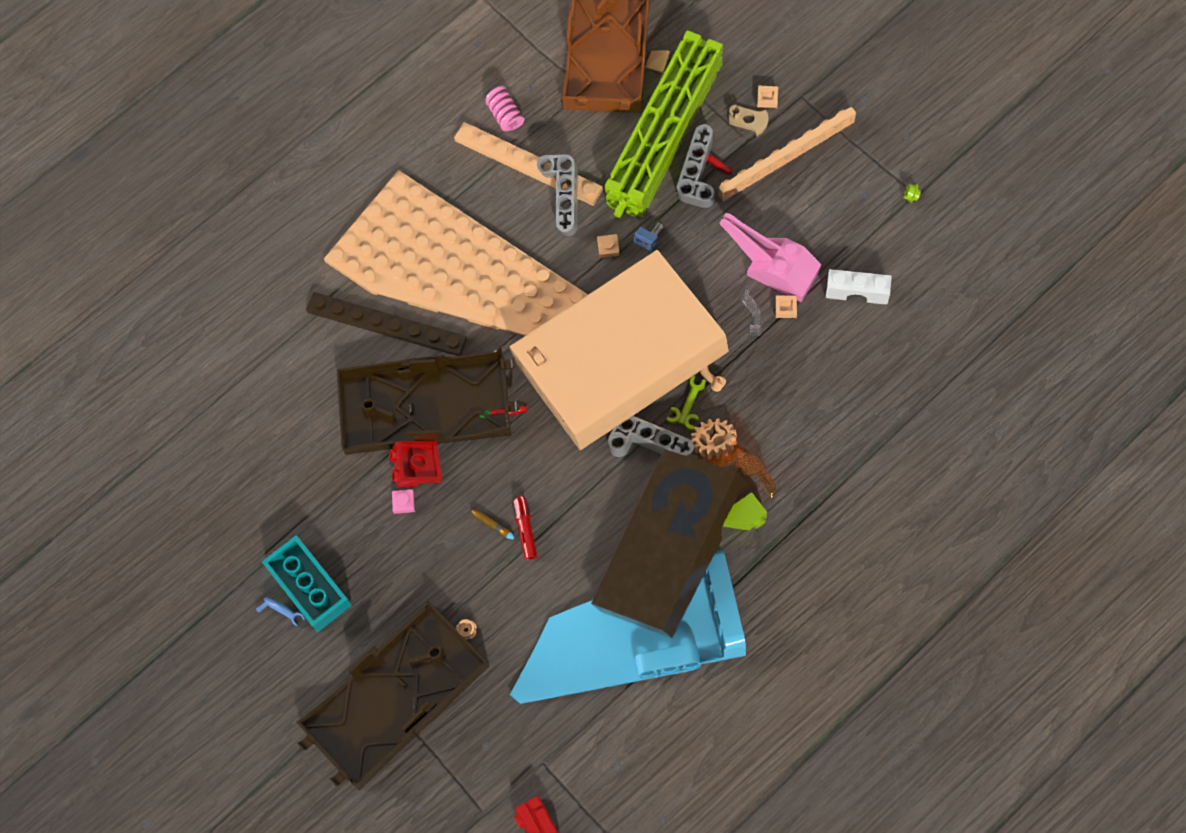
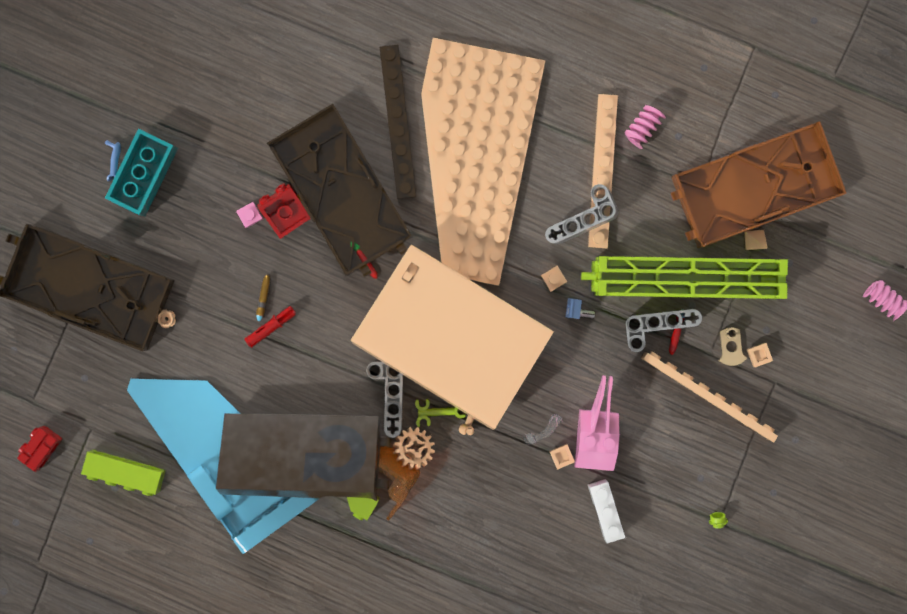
camera: 60 degrees right, 20 degrees up
none -> lime brick [81,450,166,496]

